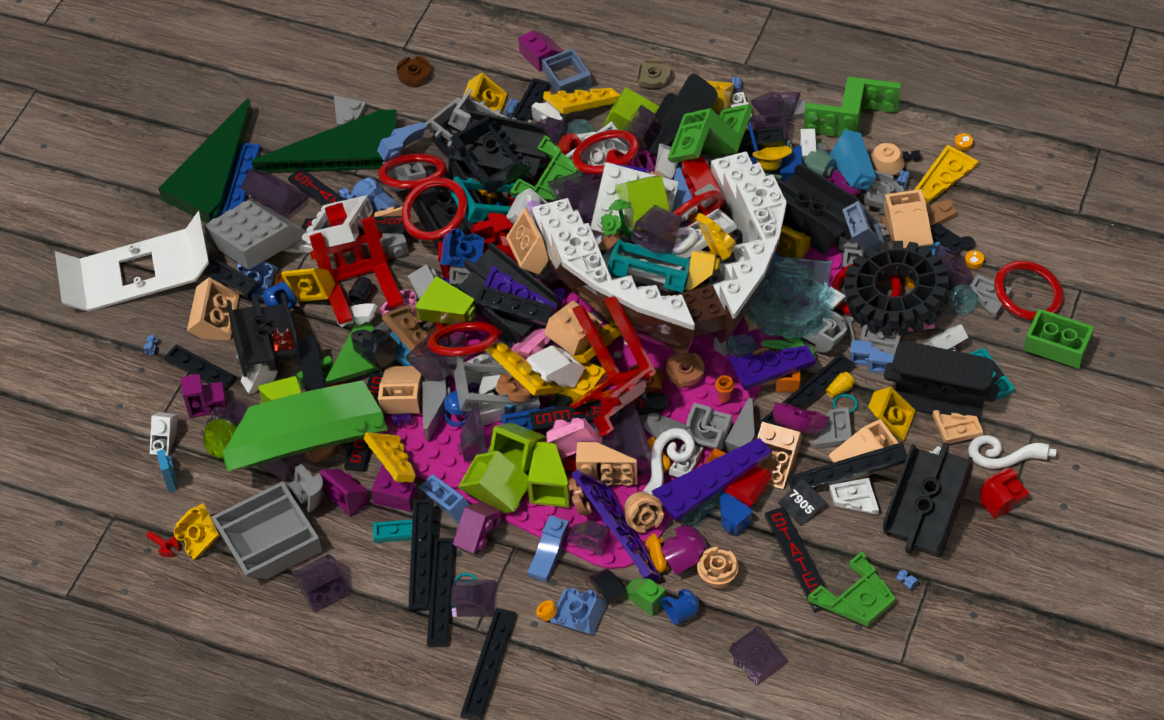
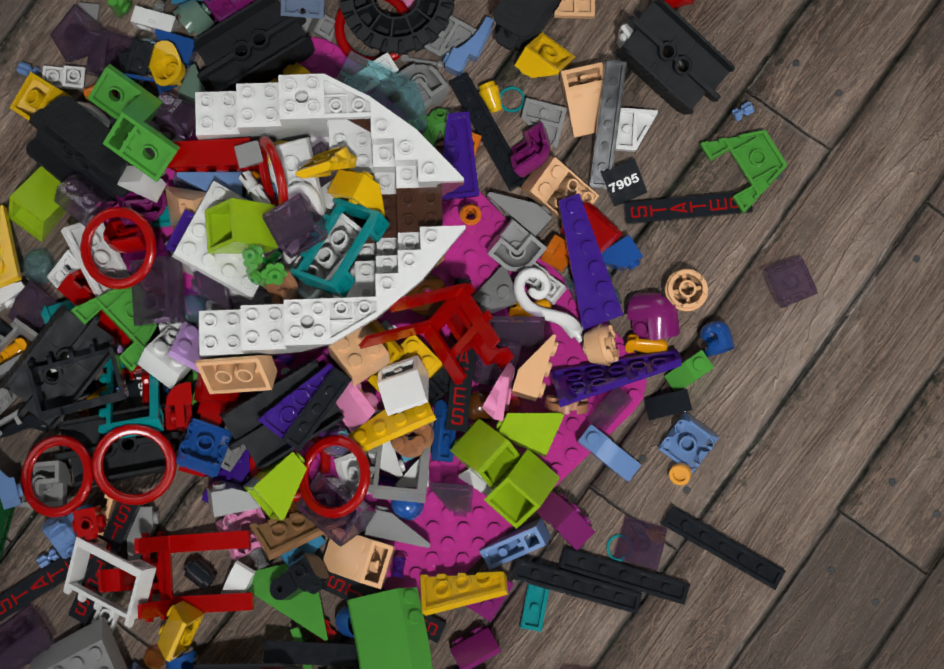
camera: 80 degrees left, 30 degrees up
none -> red brick [72,505,106,540]

